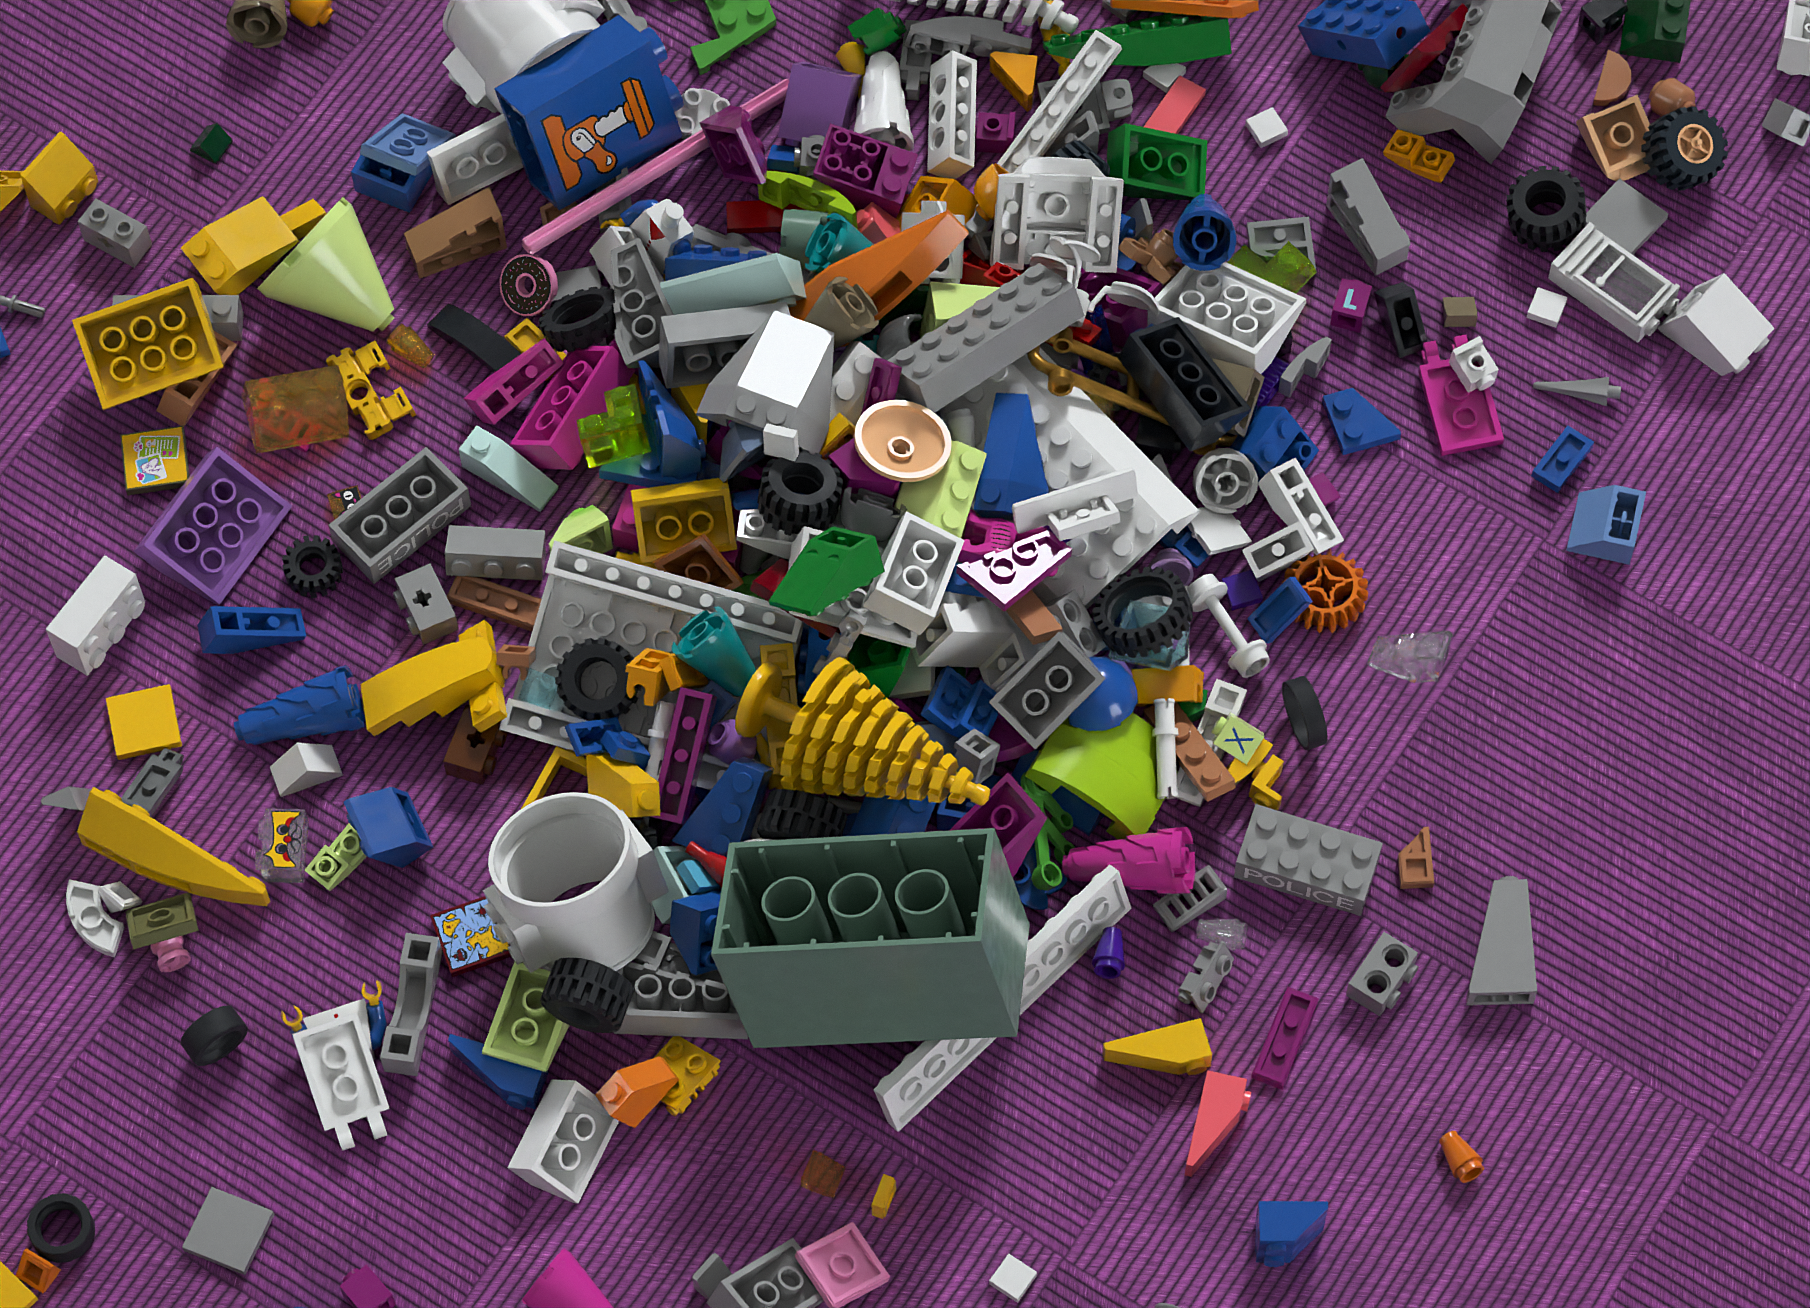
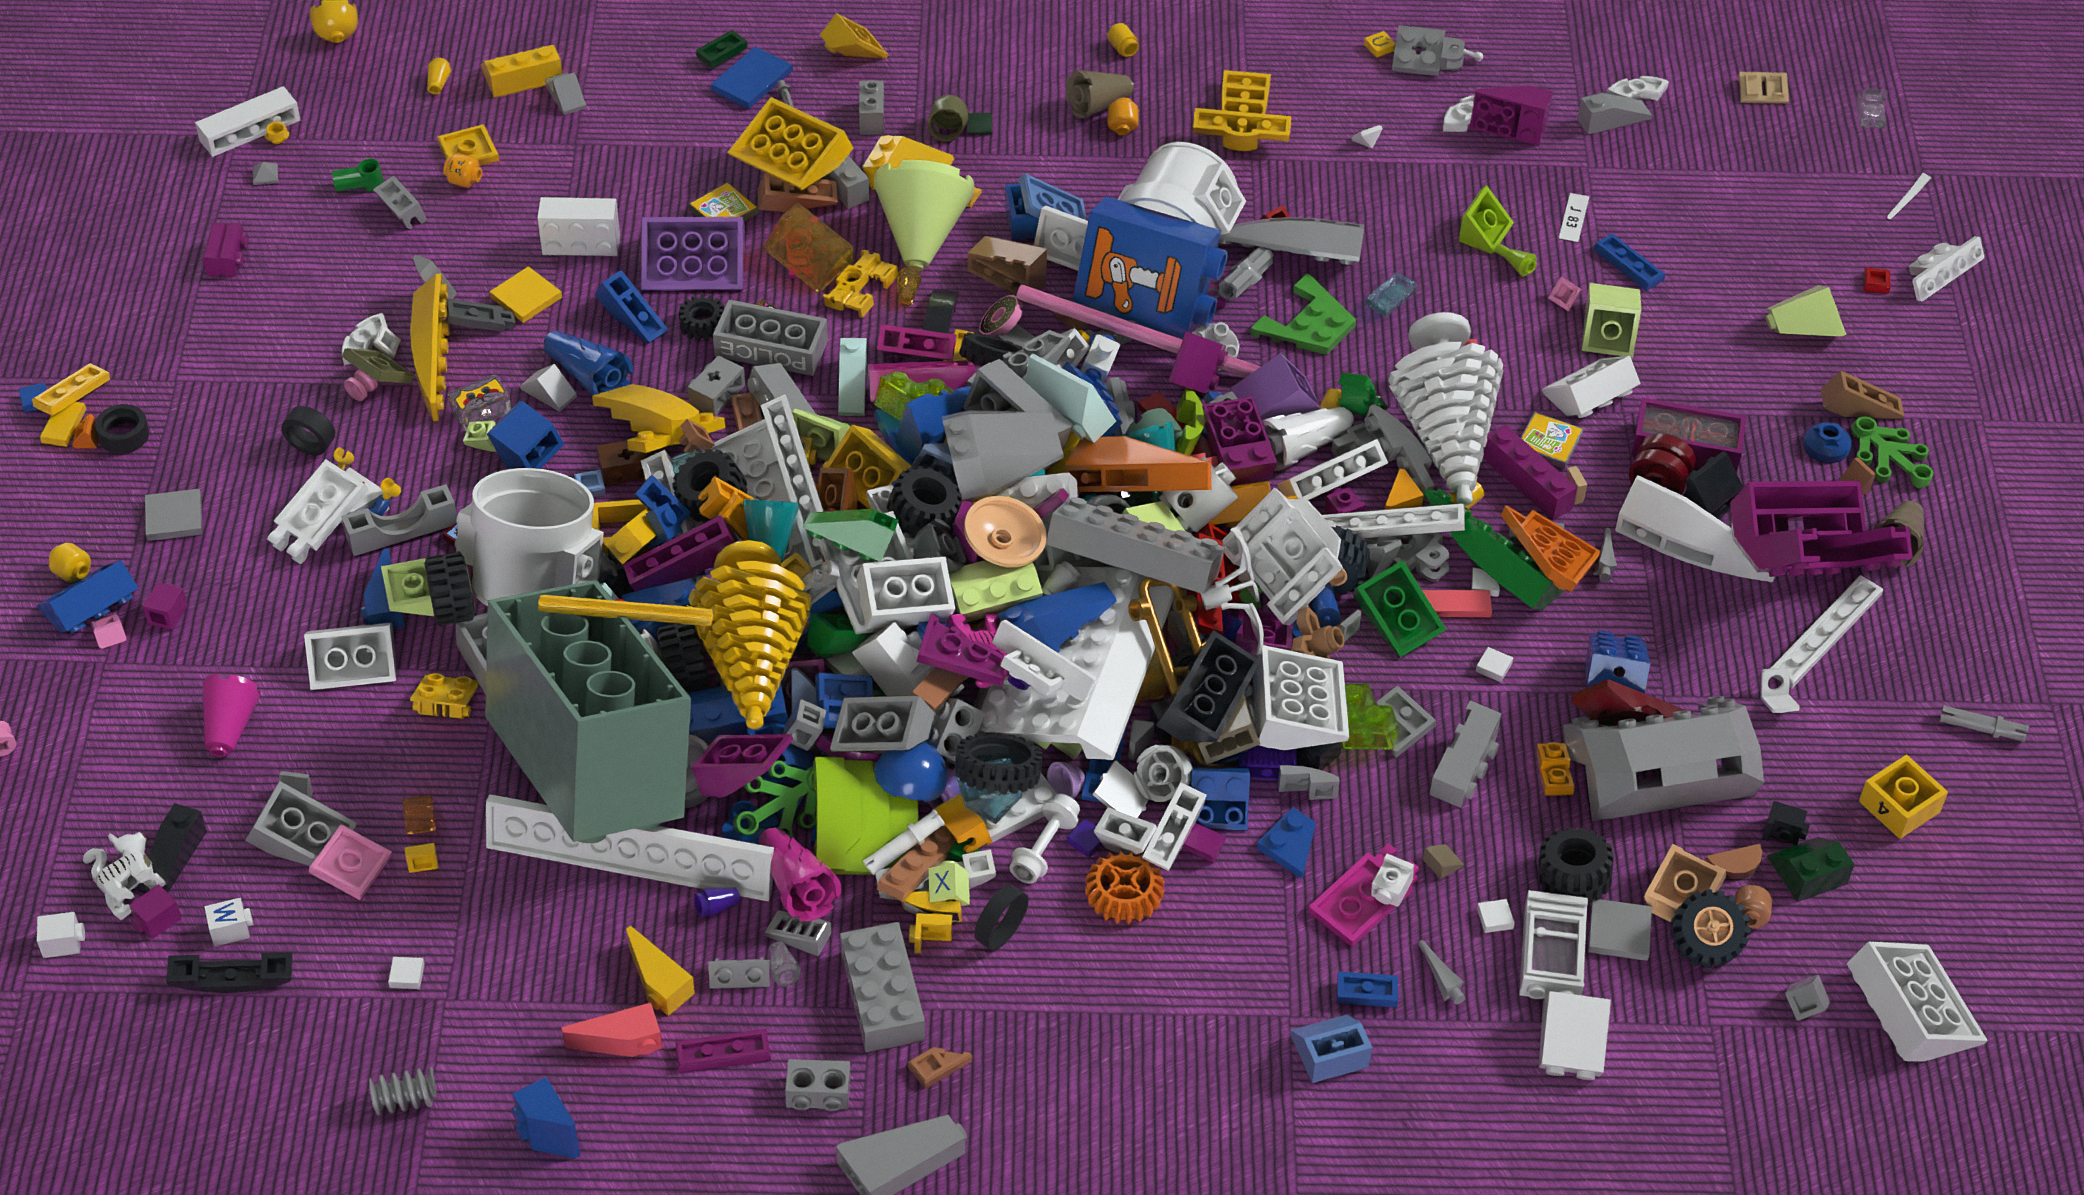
camera: 55 degrees right, 15 degrees down
yellow slope [20,132,99,225] -> none
orange slope [595,1056,680,1128] -> none
white tile [763,424,799,461] -> none
dark tan cone [804,277,879,350] -> none
blue cone [1173,194,1237,271] -> none
blue tile [1247,577,1313,643] -> none
magenta brick [1330,278,1372,333] -> none
clear slope [1367,631,1453,683] -> none
black slope [1374,282,1428,358] -> none
none -> yellow axle [538,595,713,626]
none -> light blue tile [574,470,606,497]
none -> olive helmet [927,94,969,142]

